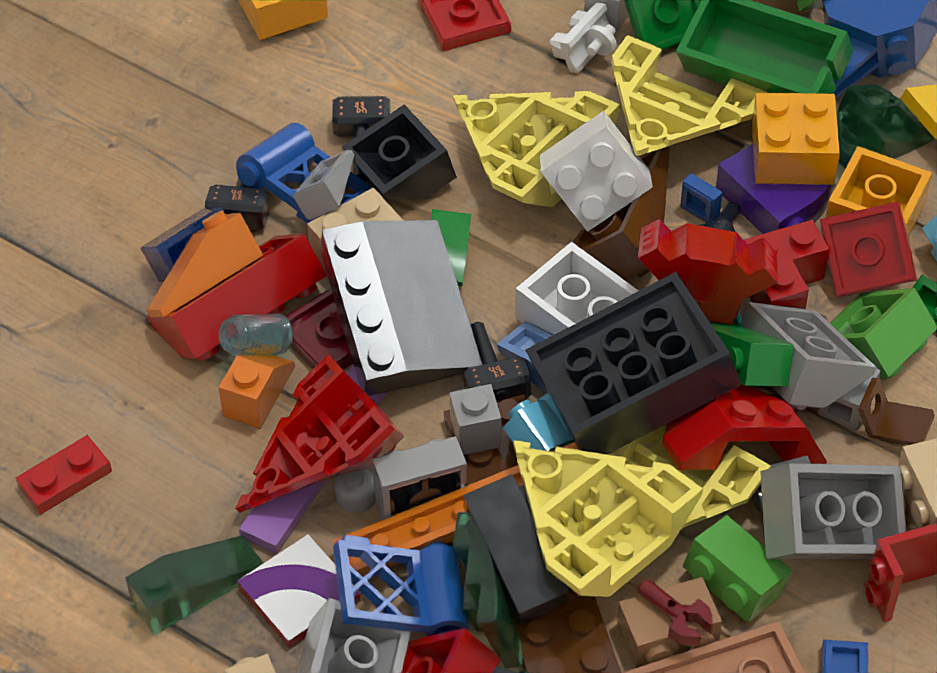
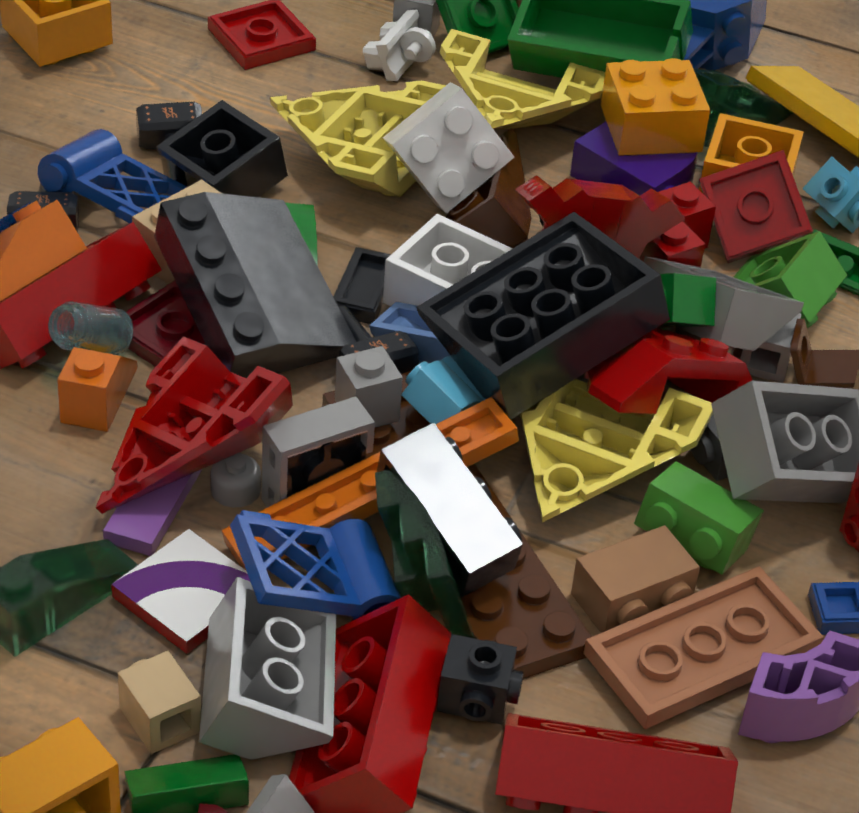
camera: 15 degrees left, 10 degrees down
light grey slope [293,150,354,220] -> none
light yellow wedge [513,440,703,597] -> none
dark red bar [637,579,713,646] -> none
blue tile [680,173,723,223] -> none
none -> black tile [333,247,391,324]

